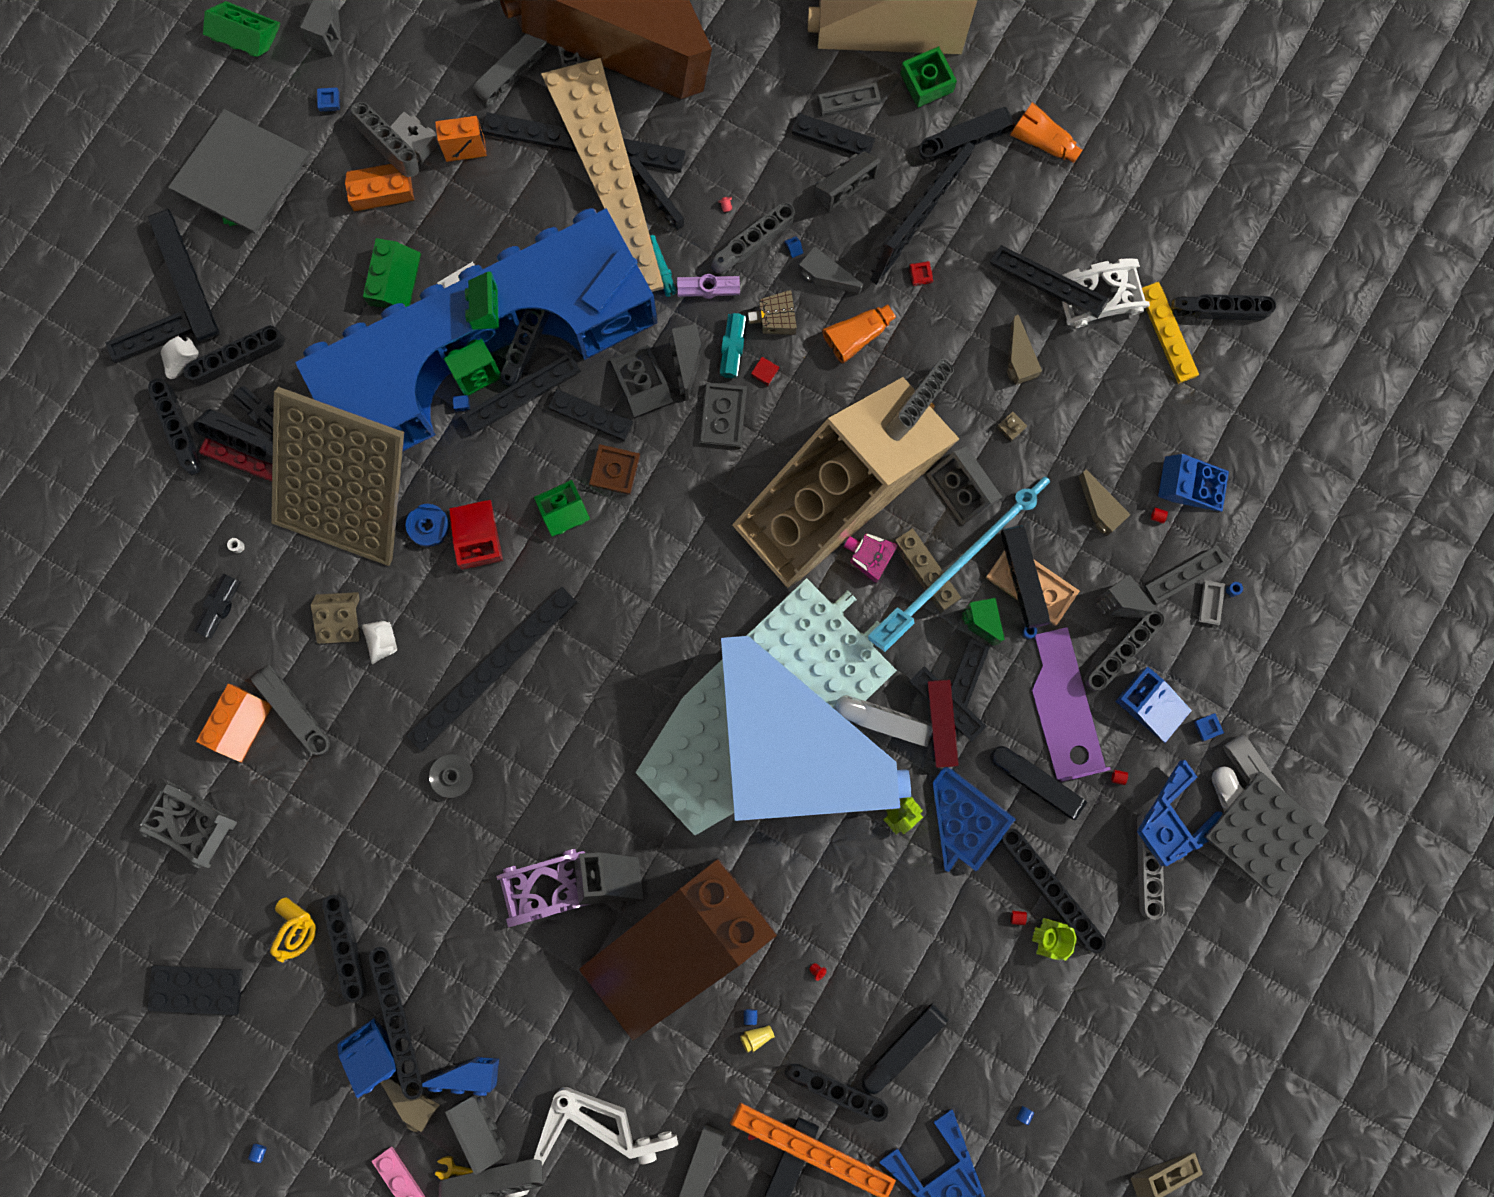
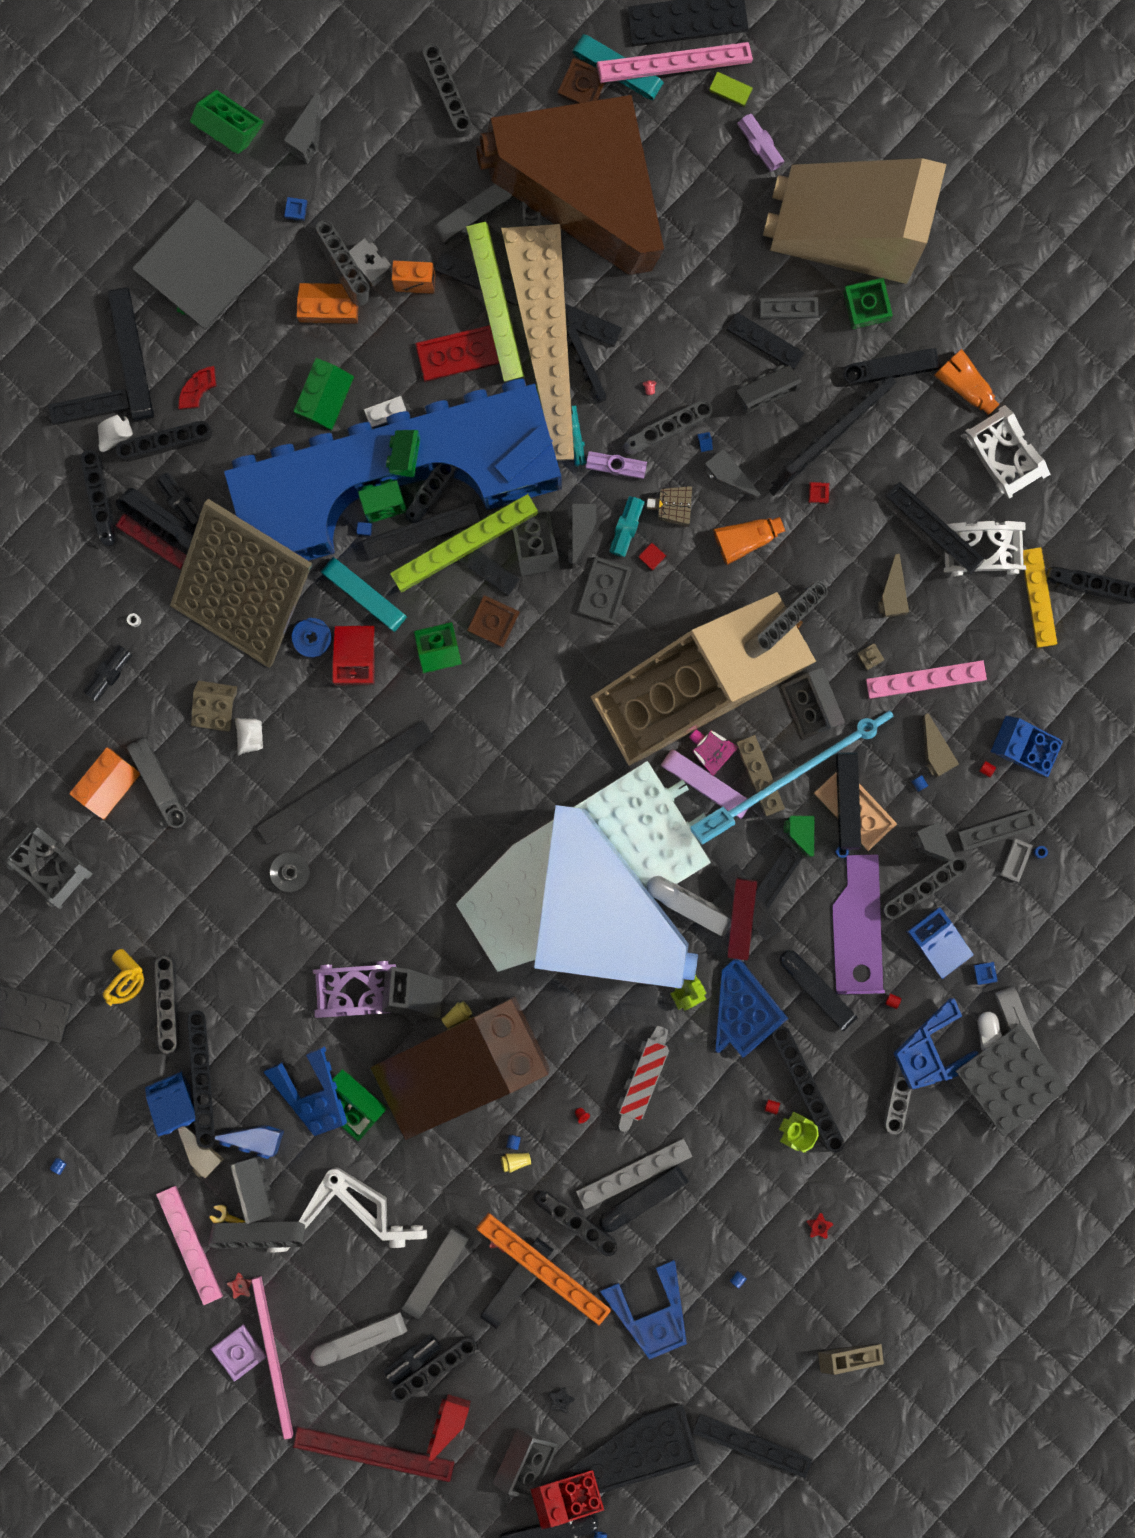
camera: 20 degrees right, 5 degrees up
none -> red tile [179,366,217,410]
none -> blue wing [264,1046,347,1136]
none -> teal beam [320,557,407,632]
none -> green slope [332,1069,387,1142]
none -> lime brick [390,494,538,593]
none -> red tile [415,325,500,382]
none -> light yellow cone [442,1001,472,1028]
none -> lime brick [466,222,525,383]
none -> light grey plate [576,1138,693,1210]
none -> light grey hinge [617,1026,669,1132]
none -> lavender beam [661,749,748,819]
none -> red plate [807,1213,833,1239]
none -> bright pink plate [866,660,987,699]
none -> blue piece [911,775,928,792]
none -> white fence [965,405,1050,499]

